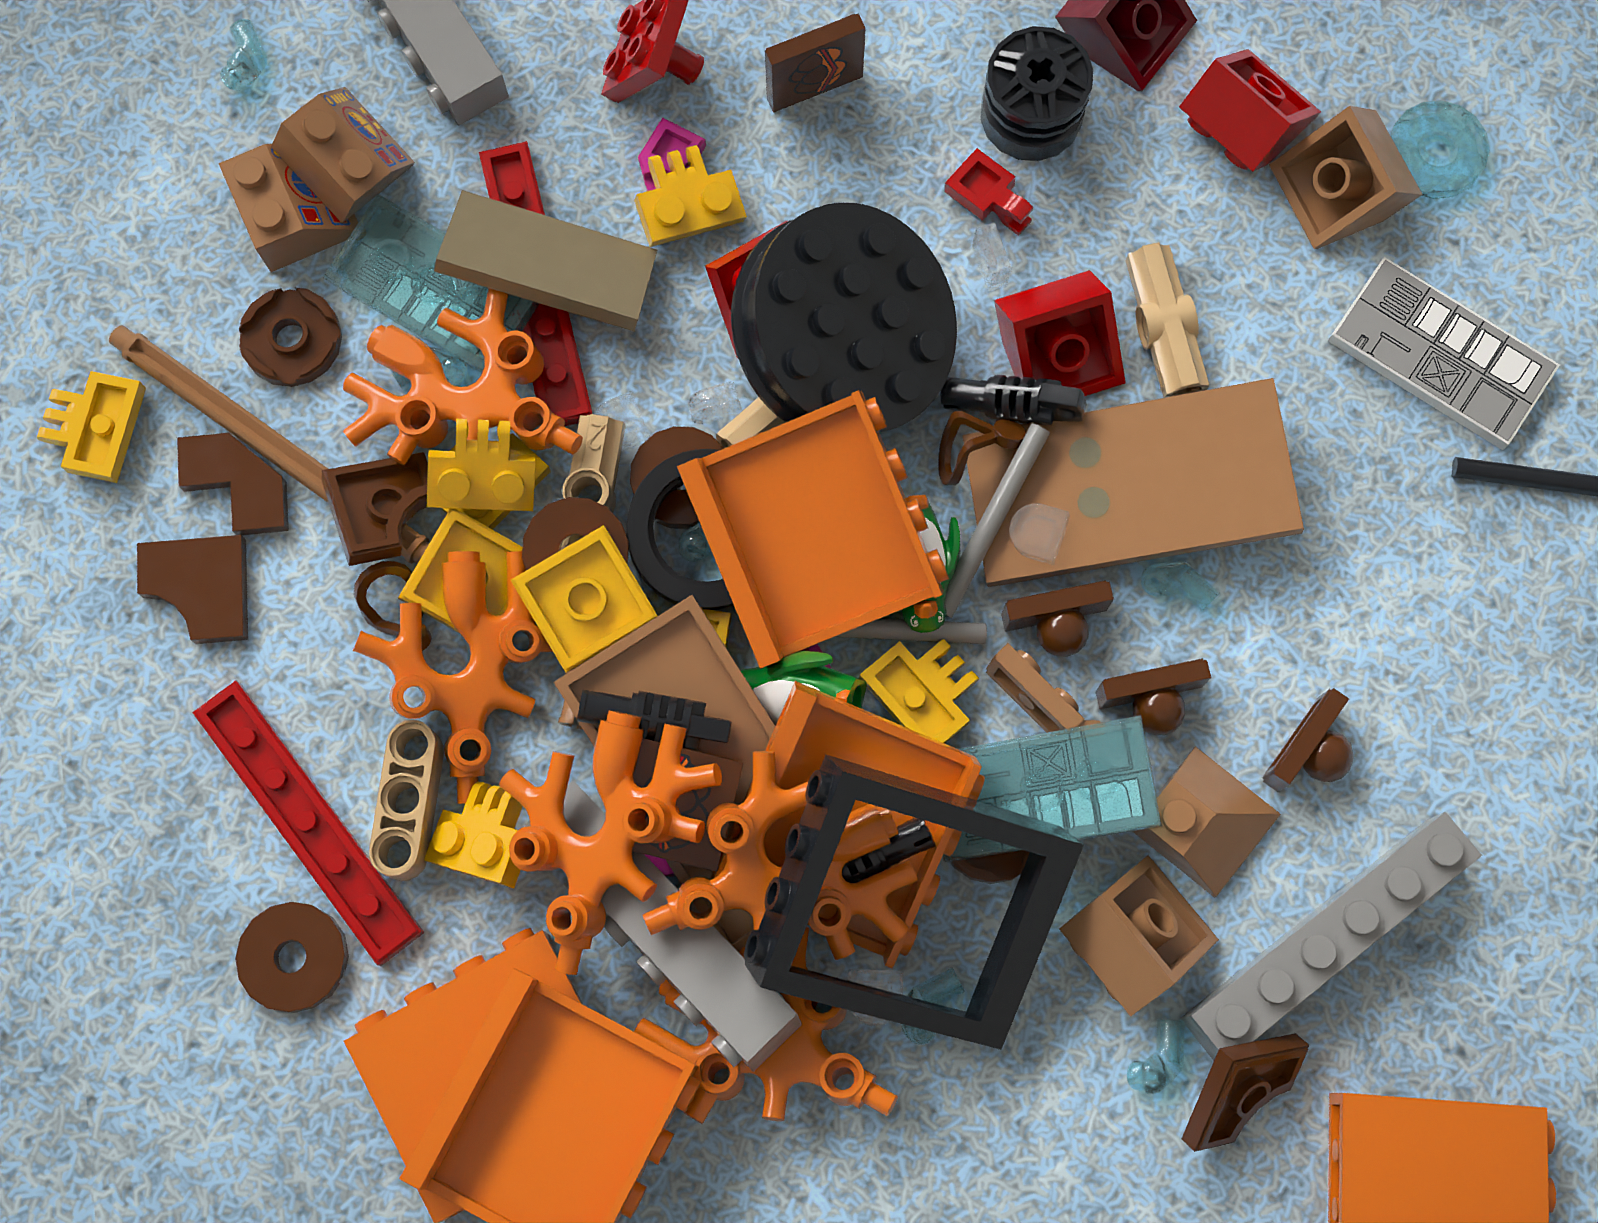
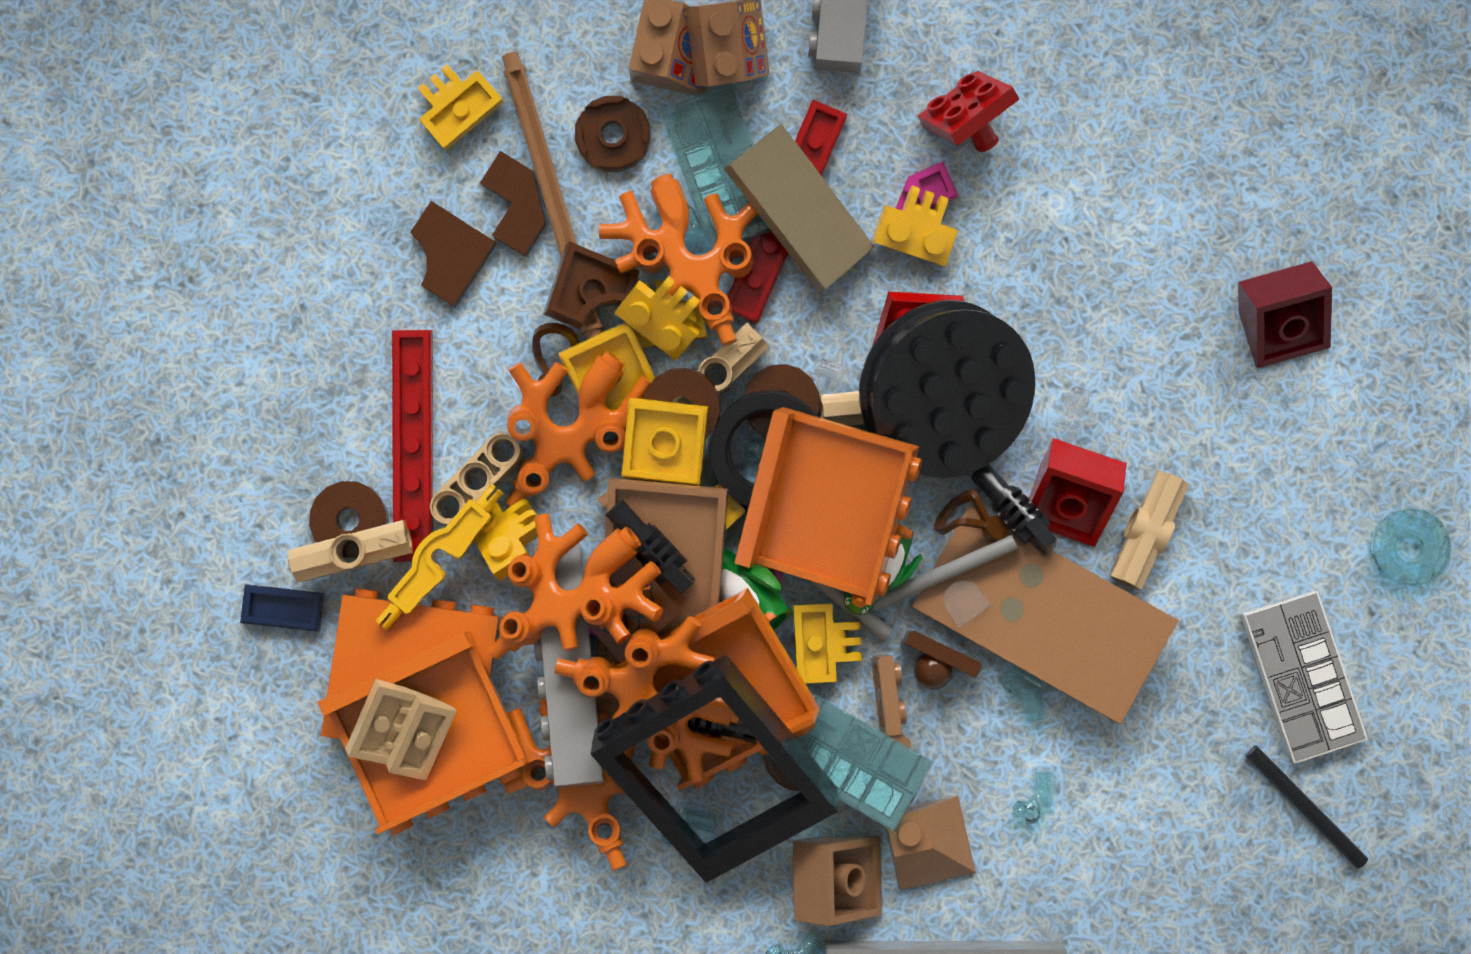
camera: 35 degrees right, 10 degrees up
reddish brown tile [765,13,866,113] -> none
red plate [944,148,1033,236] -> none
black wheel [980,26,1093,161] -> none
reddish brown tile [1095,658,1212,735] -> none
red slope [1179,49,1321,172] -> none
reddish brown tile [1262,688,1354,792] -> none
medium nougat slope [1269,106,1423,249] -> none
none -> dark blue tile [240,584,325,632]
none -> tan piece [288,520,413,583]
none -> tan slope [345,679,457,781]
none -> yellow piece [375,483,504,631]
none -> clear light blue arm [1013,771,1054,825]

